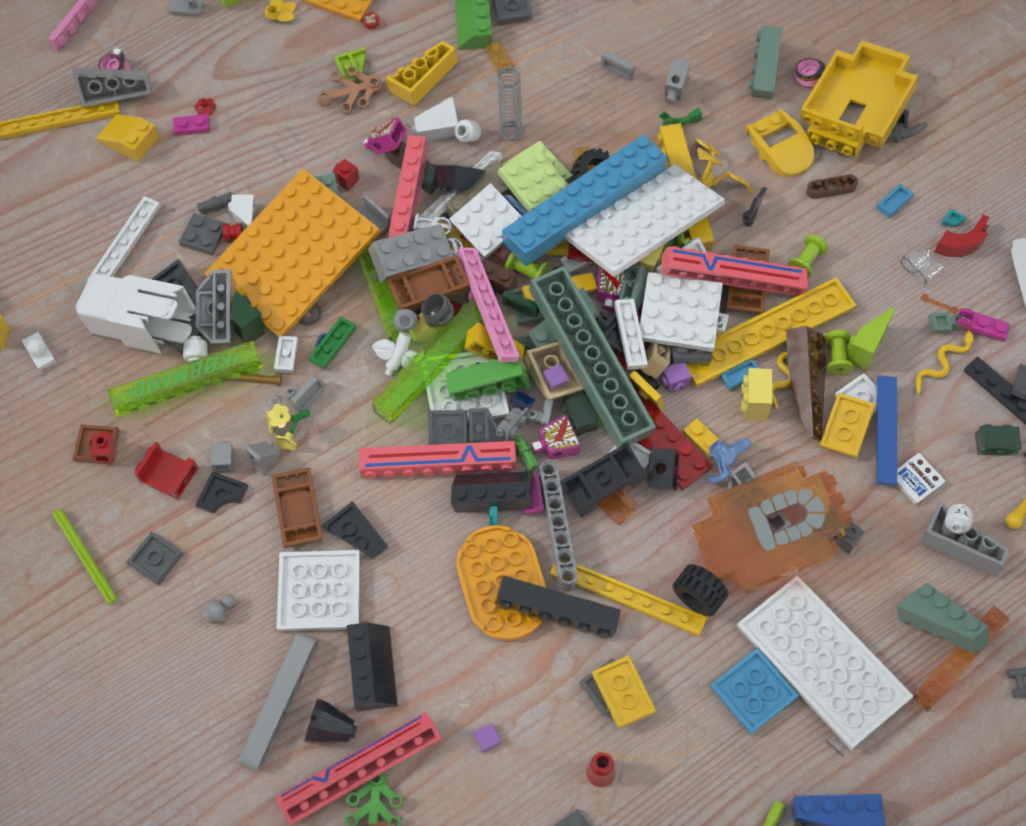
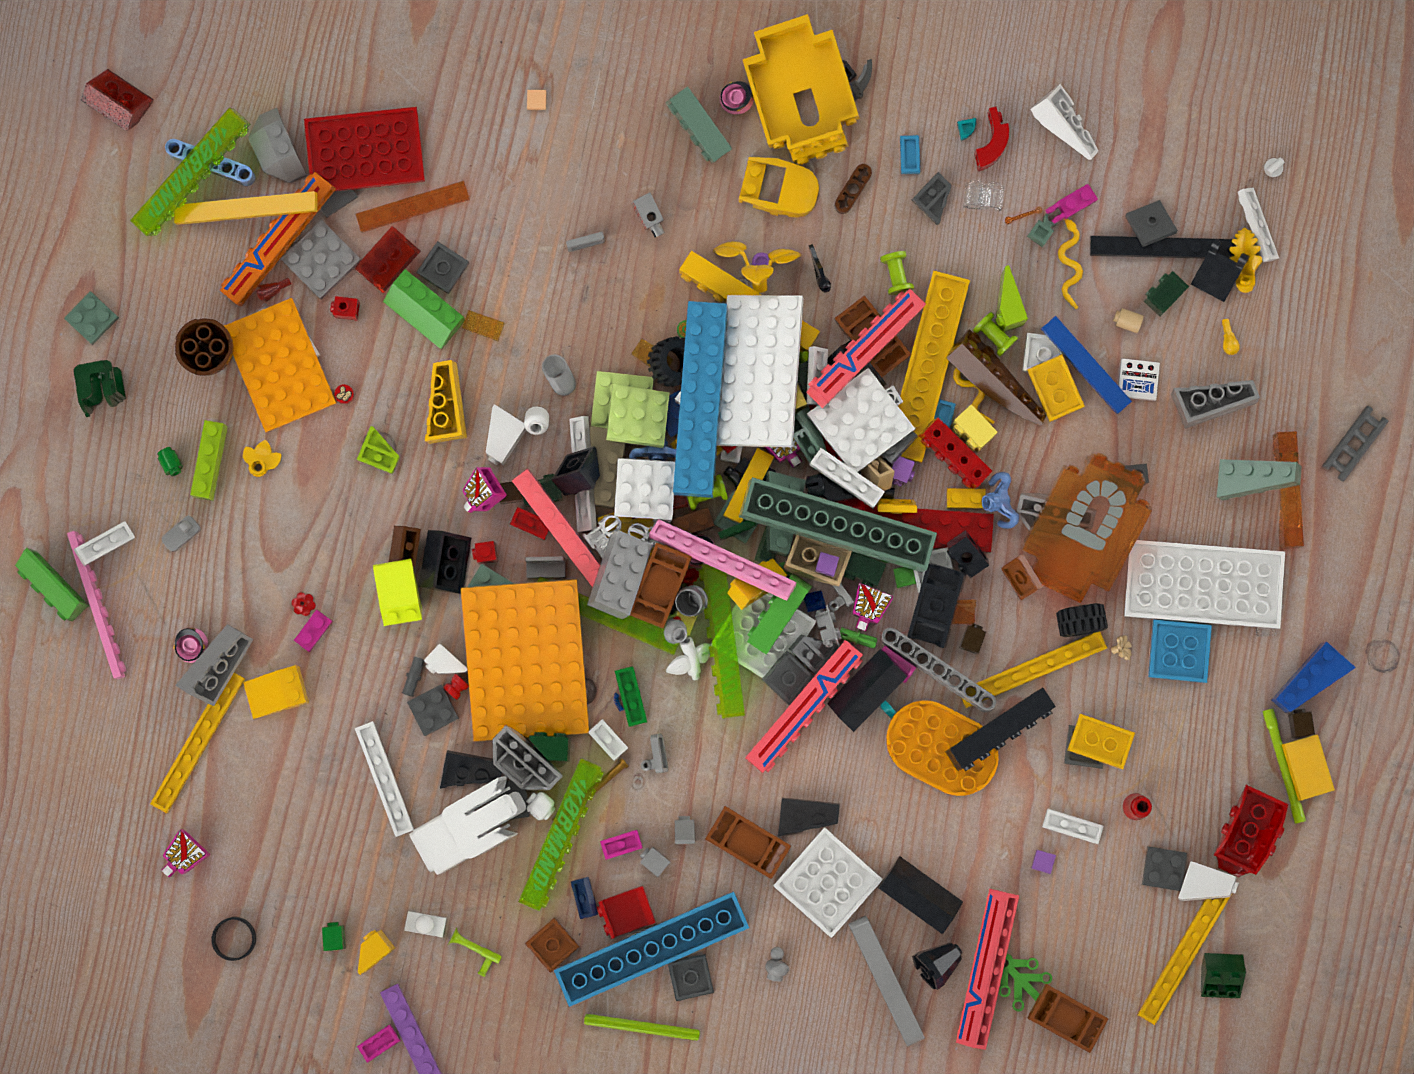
camera: 45 degrees left, 20 degrees up
red brick [90,432,116,463] -> none
black tile [195,472,249,514] -> none
light yellow plant [266,404,310,451] -> none
nougat plant [317,66,382,114] -> none
green piece [658,108,703,126] -> none
white head [945,504,973,534] -> none
none -> neon yellow slope [373,559,422,626]
none -> reddish brown brick [389,525,421,567]
none -> black slope [418,530,472,594]
none -> lime piece [448,927,502,977]
none -> red plate [510,507,549,540]
none -> dark azure brick [554,891,749,1007]
none -> dark blue plate [570,877,598,919]
none -> dark pink plate [600,830,643,860]
none -> medium lavender tile [752,253,770,266]
none -> bright green plate [893,567,916,588]
none -> dark grey wing [911,172,952,225]
none -> red brick [918,418,992,489]
none -> dark brown brick [959,623,986,654]
none -> dark orange tile [1001,554,1043,600]
none -> white tile [1042,809,1104,844]
none -> tan plant [1111,635,1132,660]
none -> tan brick [1113,308,1144,333]

